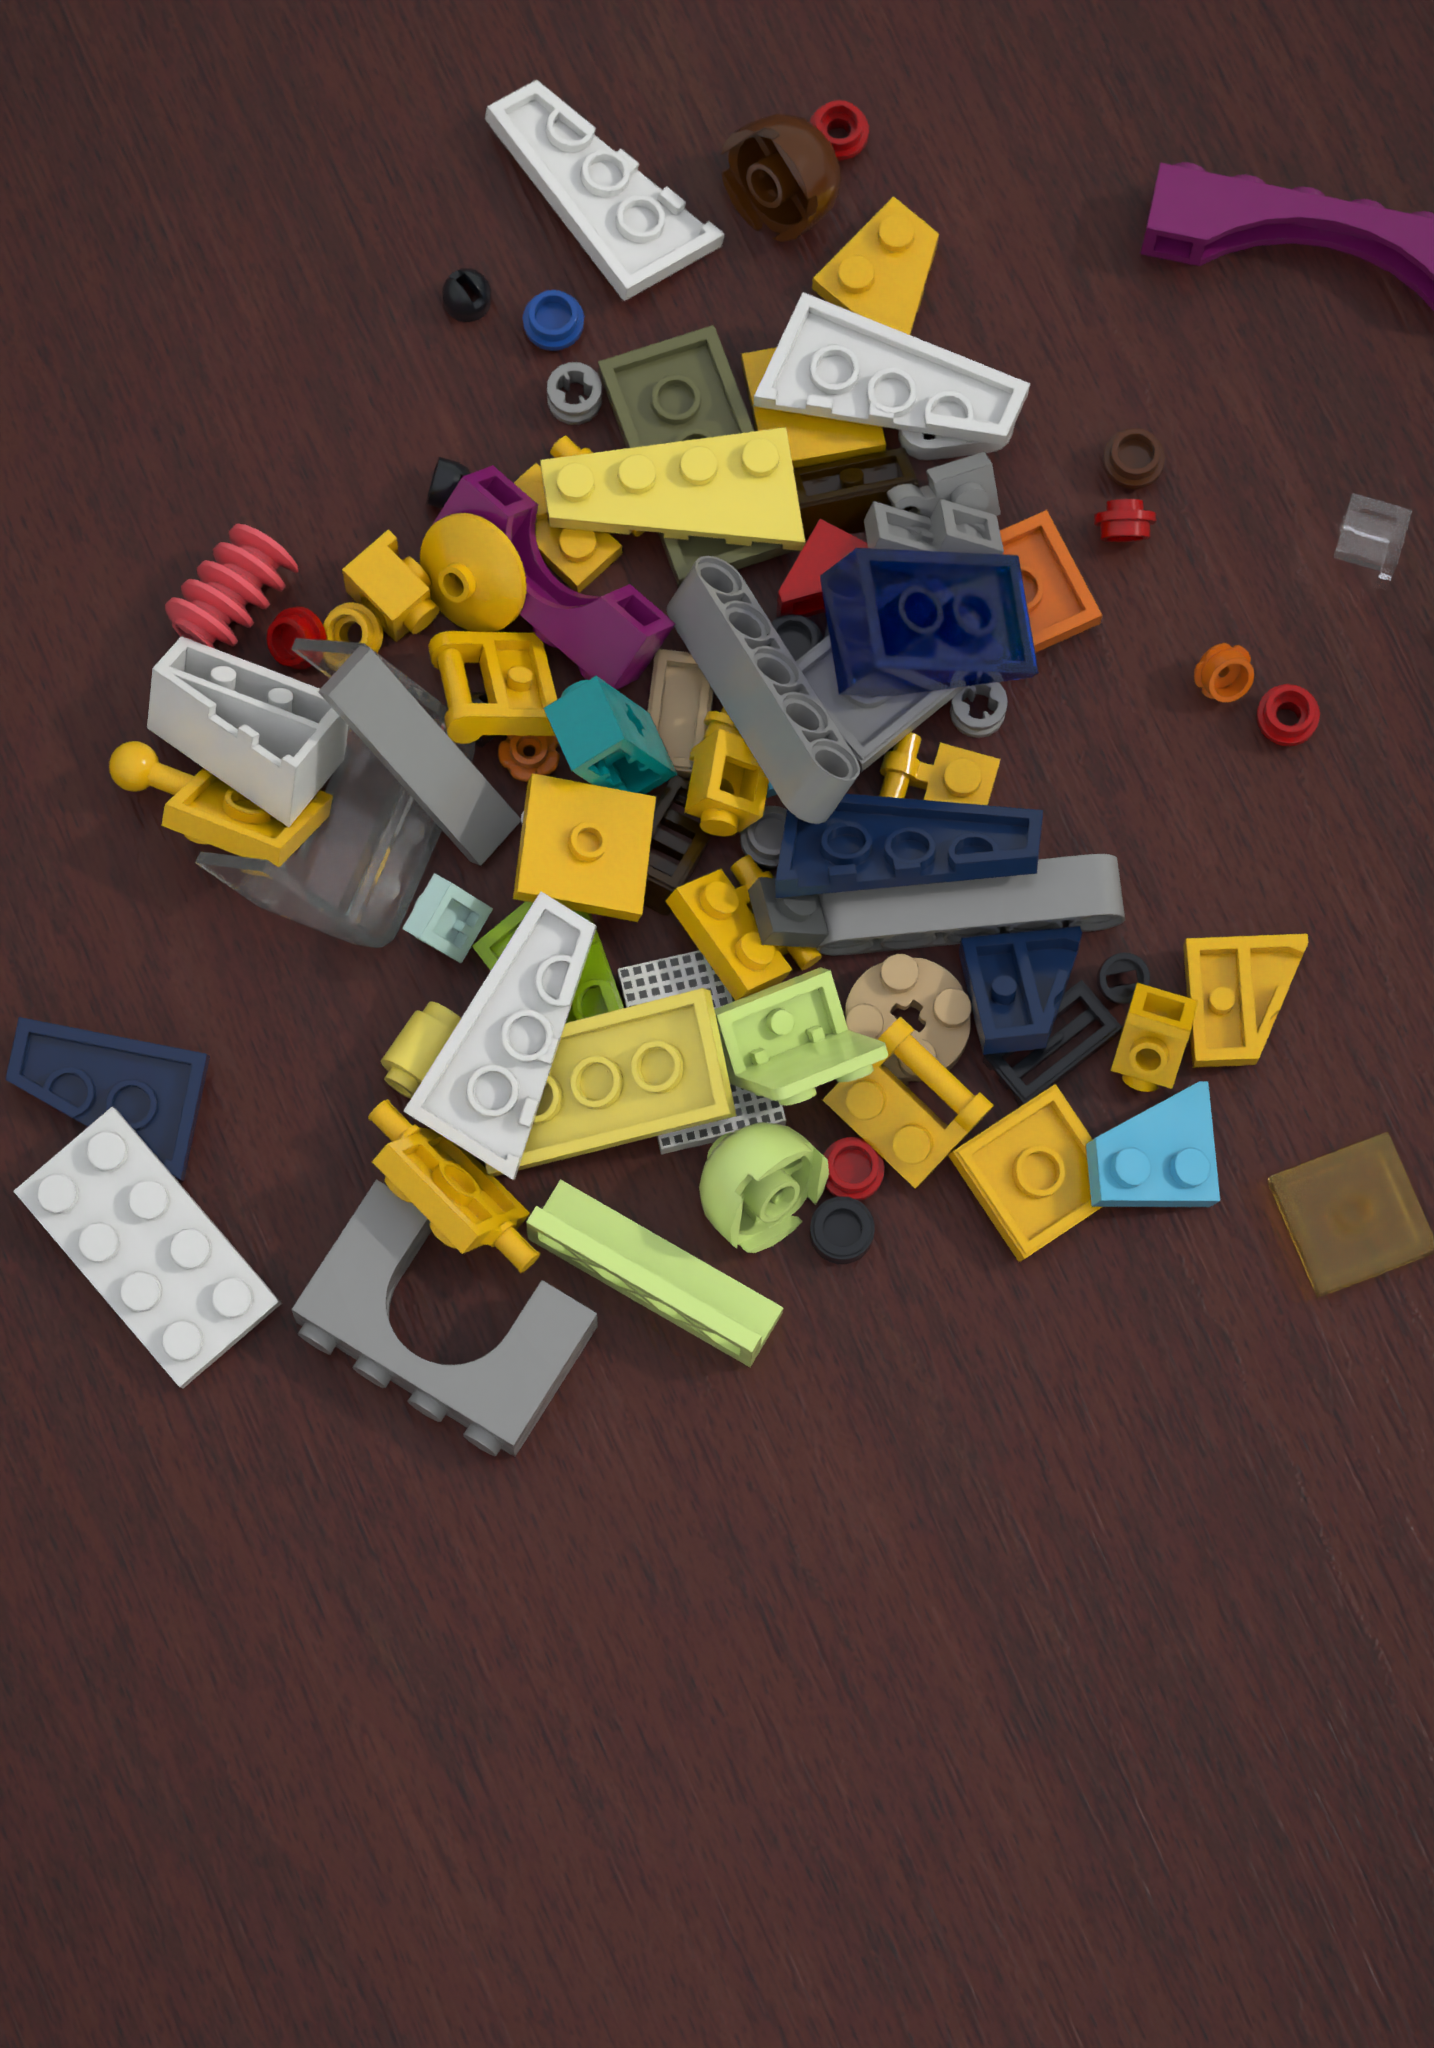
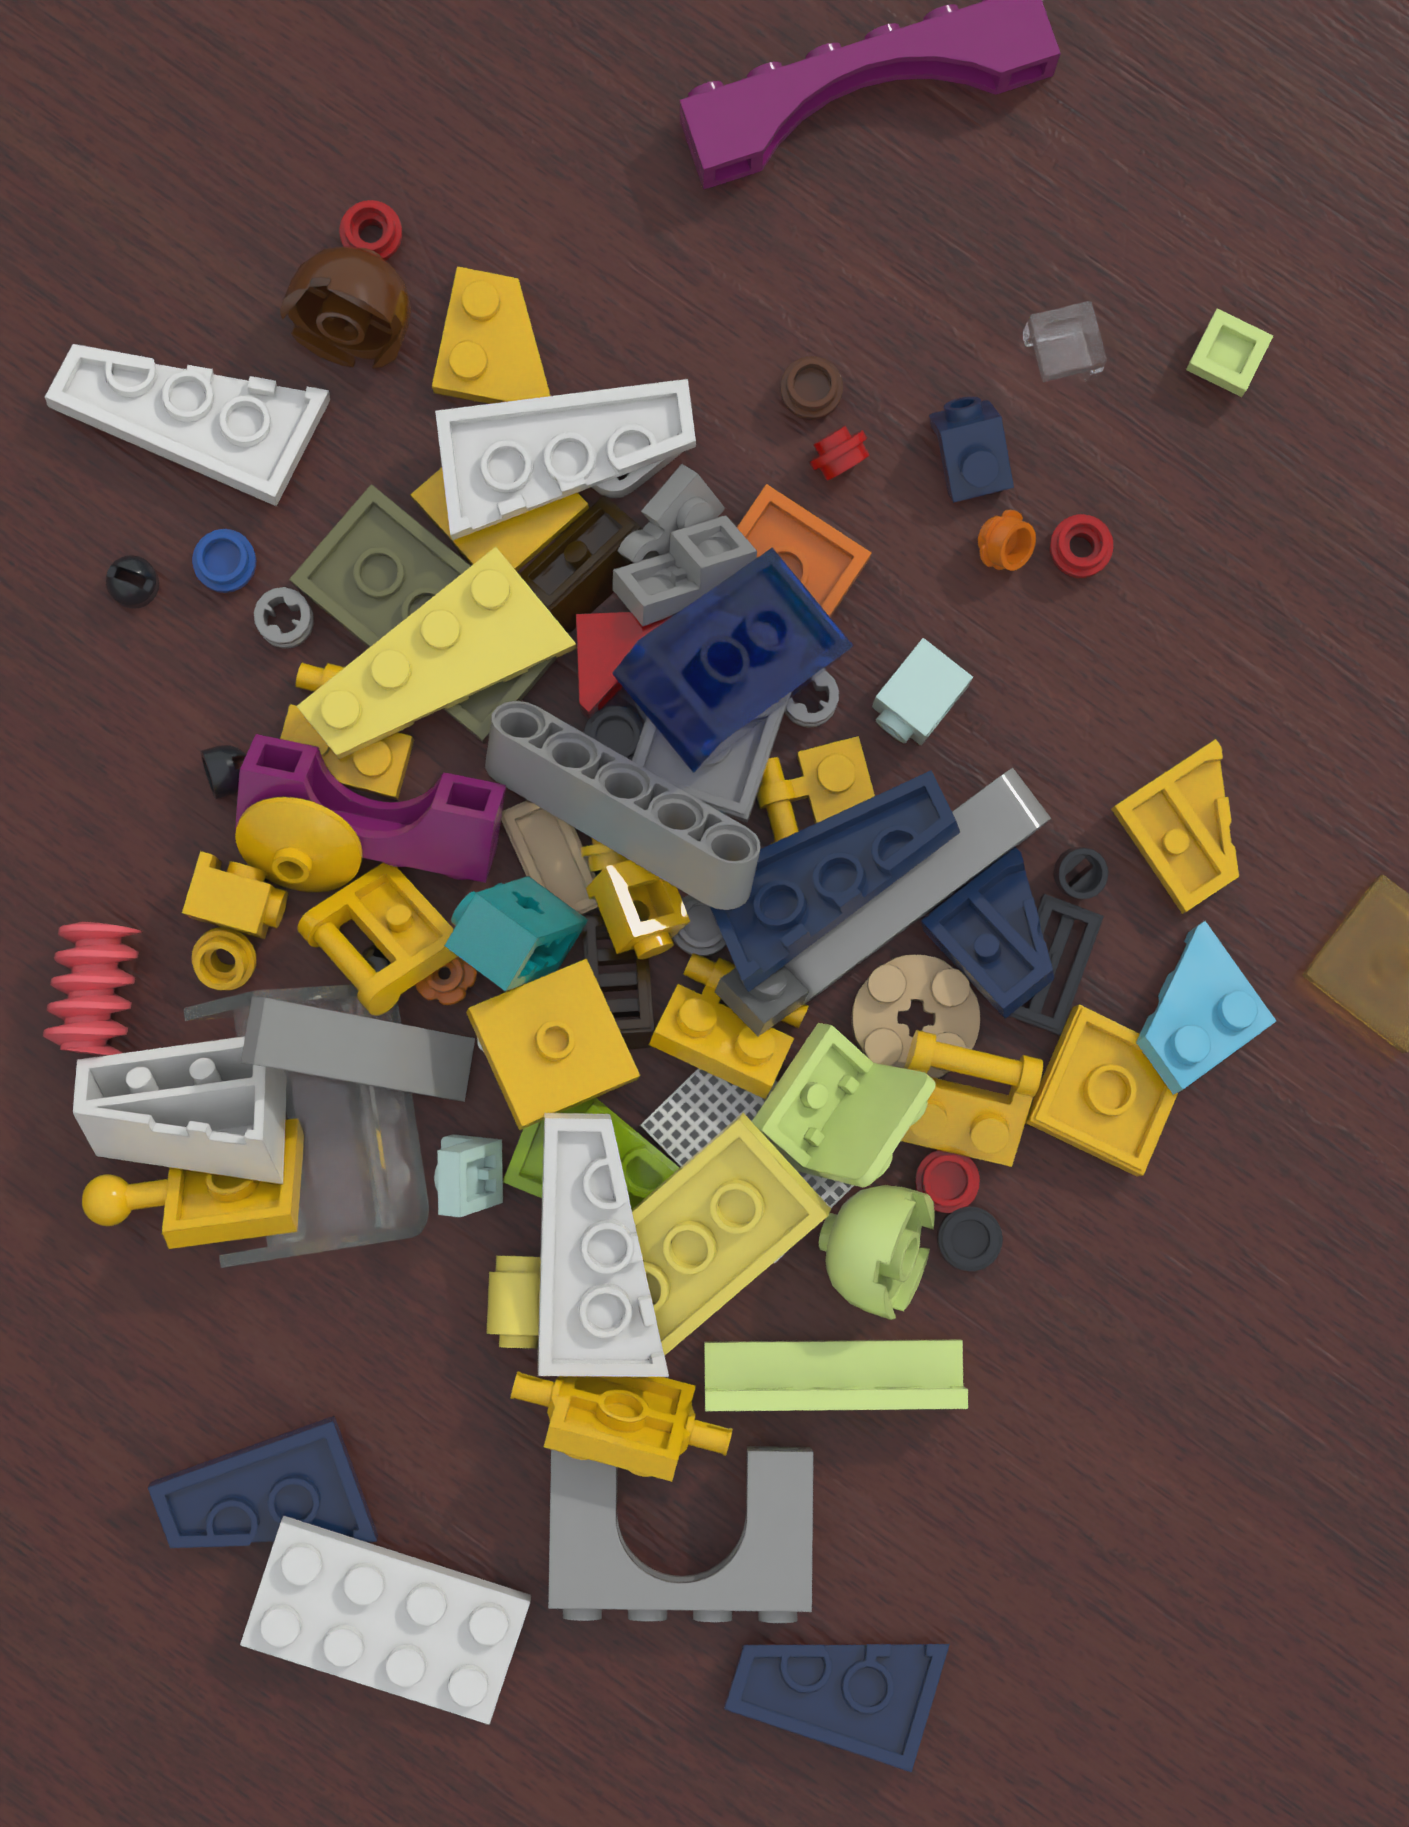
camera: 30 degrees left, 10 degrees up
red plate [267,606,327,669] -> none
yellow brick [1111,983,1198,1092] -> none
none -> dark blue wing [723,1644,950,1772]
none -> light aqua brick [872,638,973,745]
none -> dark blue bracket [929,397,1014,503]

